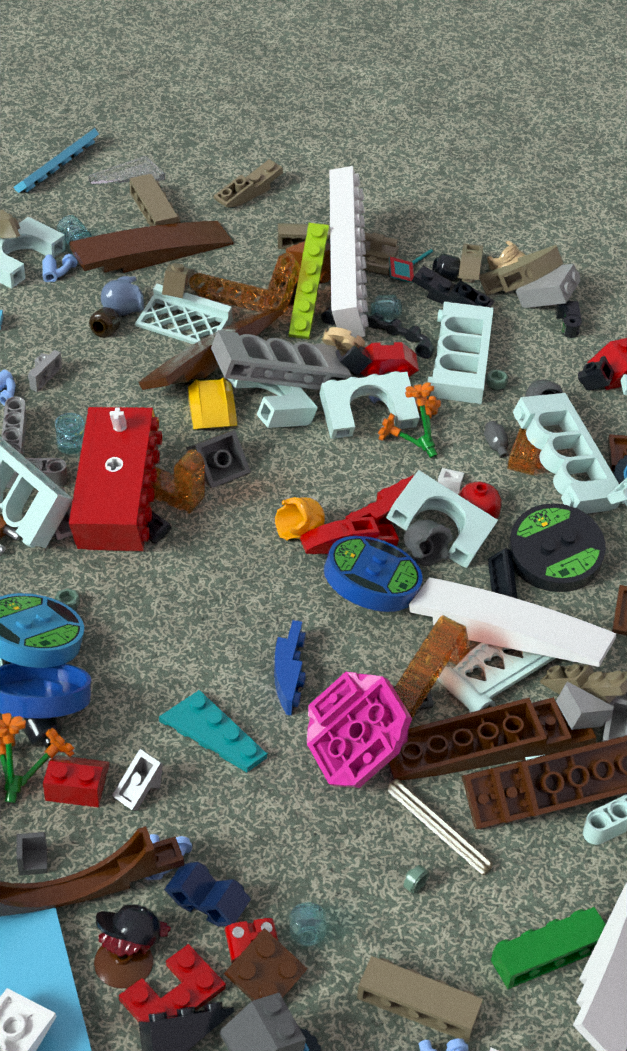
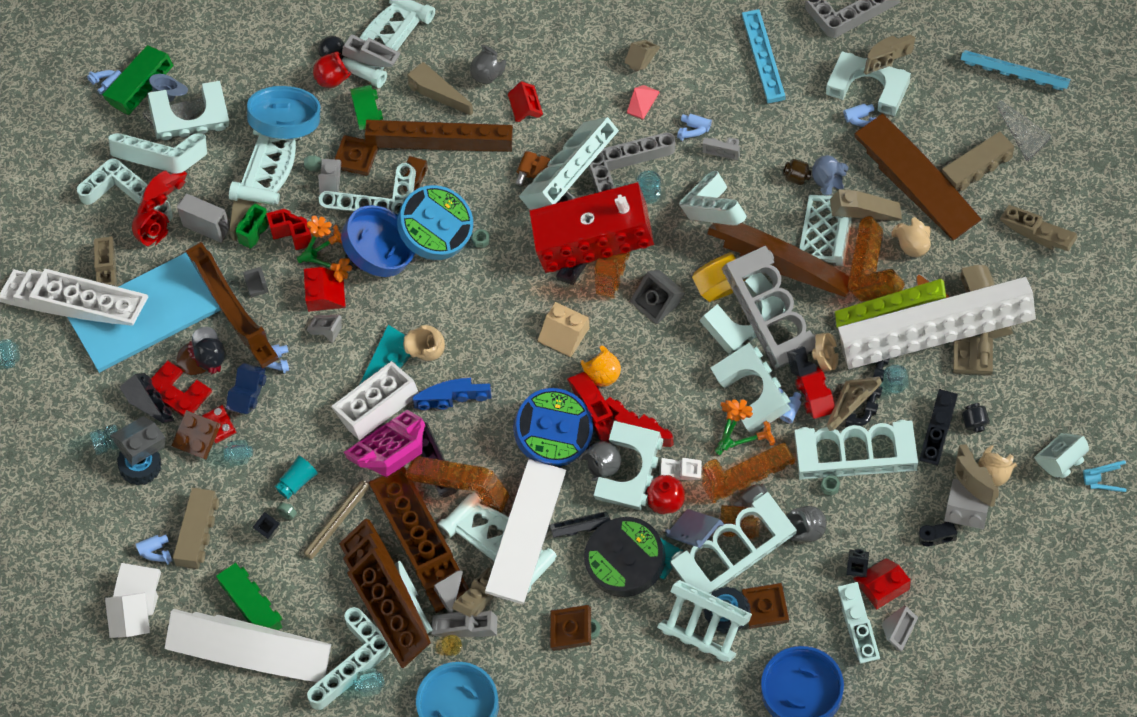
camera: 85 degrees right, 15 degrees up
clear light blue wheel [57,215,92,248] -> none
piece [389,249,433,282] -> none
dark tan slope [458,244,483,283] -> none
none -> black brick [252,512,280,540]
none -> teal plant [274,455,318,499]
none -> white slope [331,361,419,441]
none -> tan hair [403,325,445,361]
none -> tan slope [538,302,590,357]
none -> sand blue door [665,509,724,548]
none -> light aqua beam [679,171,747,225]
none -> clear orange beam [702,443,796,503]
none -> dark tan wing [827,377,882,431]
none -> tan hair [892,217,931,258]
none -> light aqua brick [1034,433,1089,478]
none -> medium azure plant [1083,460,1126,492]

